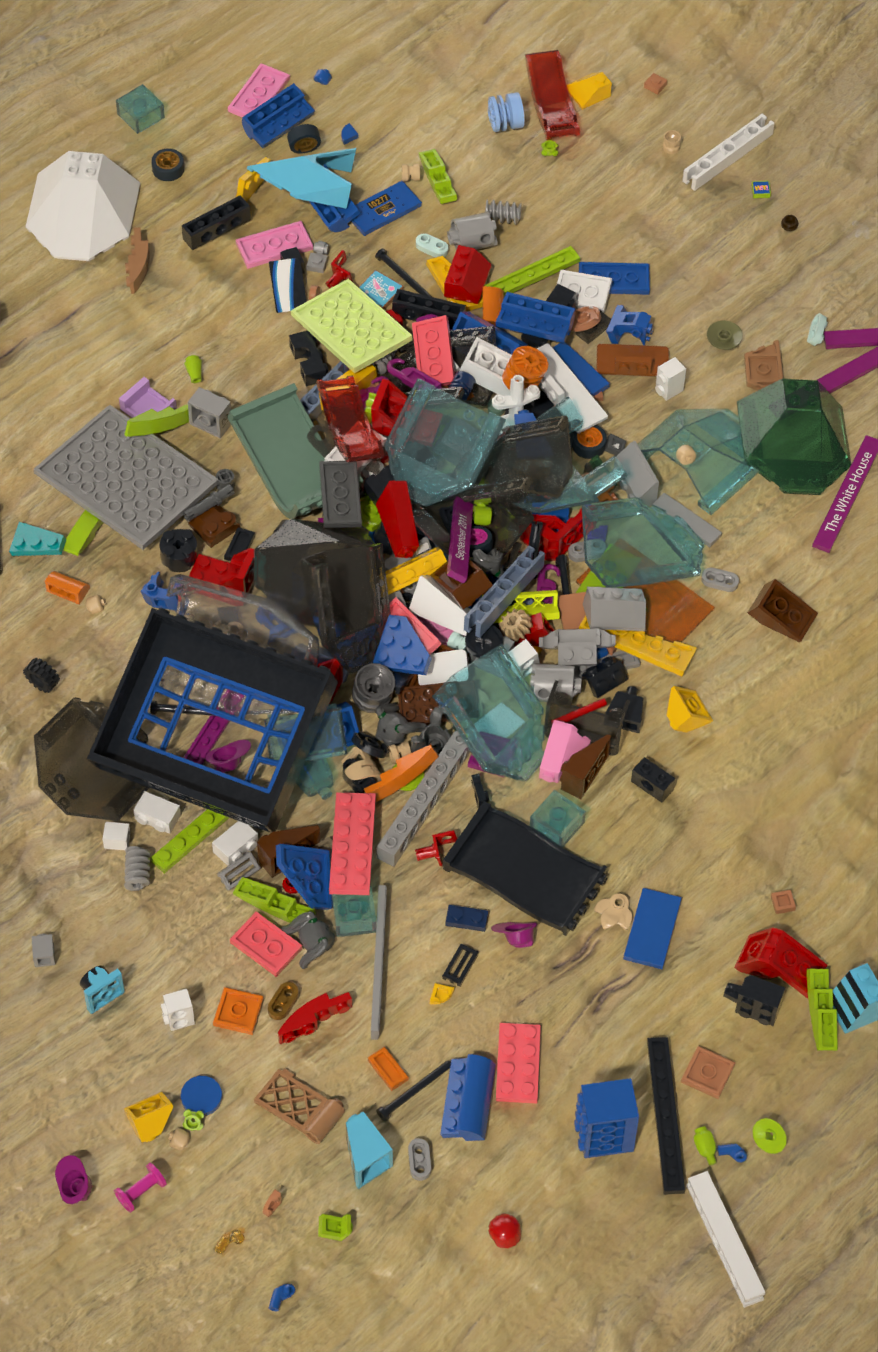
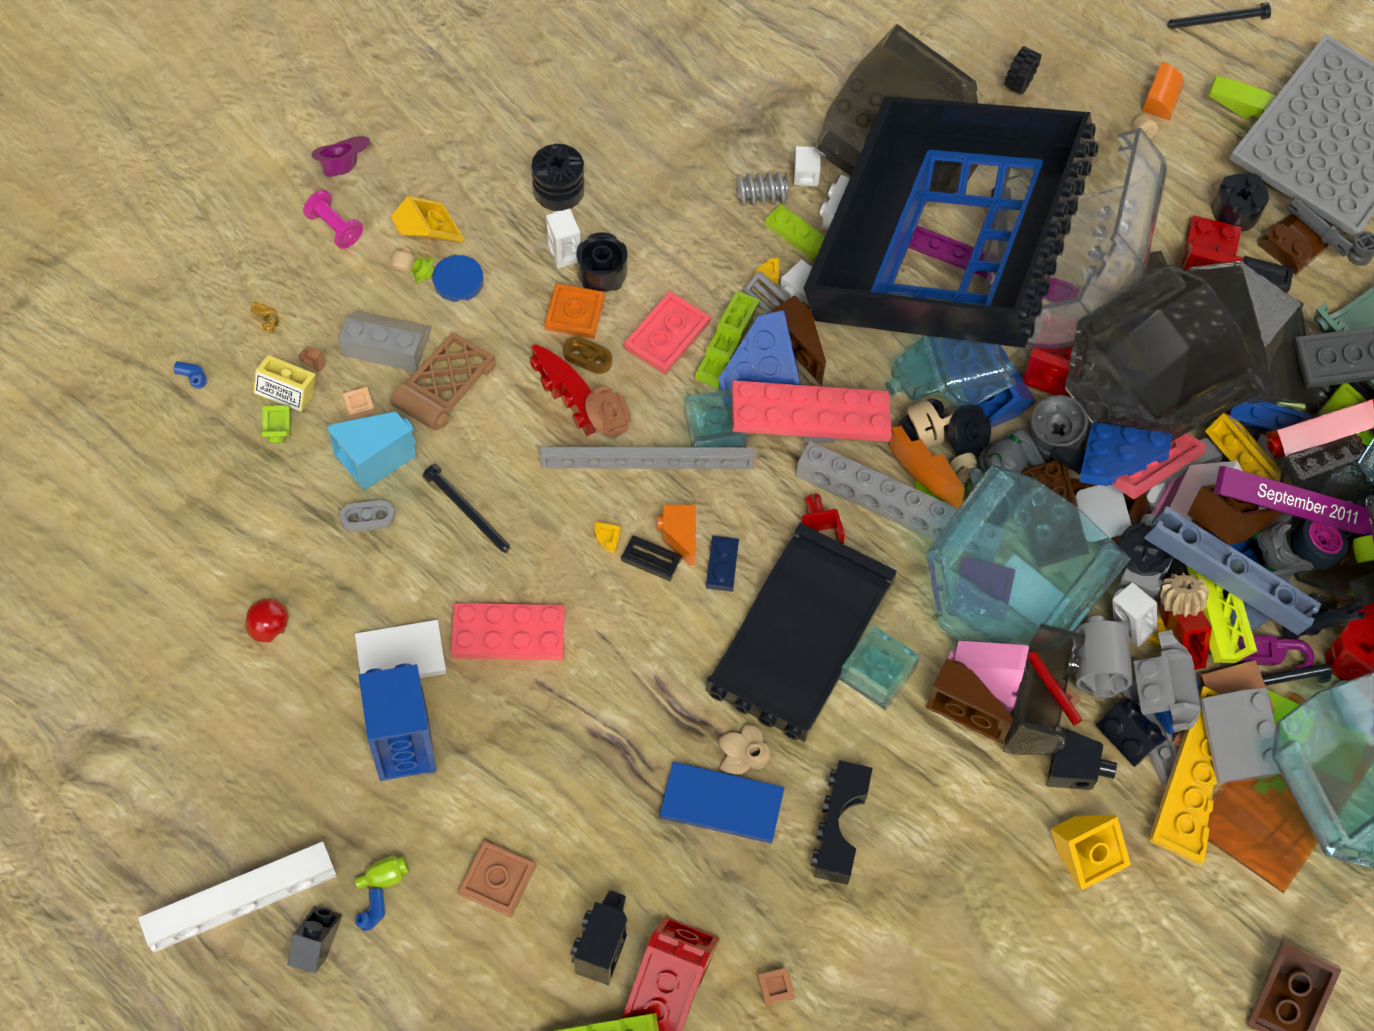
camera: 85 degrees right, 5 degrees up
teal wing [9,522,66,556] -> none
light grey brick [32,934,55,967] -> none
medium azure piece [80,965,125,1014] -> none
blue tile [141,572,190,616] -> none
magenta piece [206,740,251,773] -> none
dark grey hair [281,912,335,969] -> none
orange tile [368,1047,409,1091] -> none
blue brick [440,1054,496,1141] -> none
black plate [471,774,489,809] -> none
magenta piece [491,922,538,948] -> none
black brick [631,757,676,803] -> none
black plate [647,1037,685,1195] -> none
light grey plate [701,568,739,592] -> none
lime piece [753,1118,786,1154] -> none
none -> brick [253,355,316,412]
none -> slope [287,906,342,974]
none -> light grey slope [338,311,431,372]
none -> light nougat tile [342,387,375,419]
none -> white tile [355,620,446,678]
none -> black wheel [531,143,585,211]
none -> black brick [576,232,628,292]
none -> nougat tile [585,386,631,437]
none -> orange slope [657,504,696,566]
none -> yellow tile [754,258,779,284]
none -> black arch [810,760,873,885]

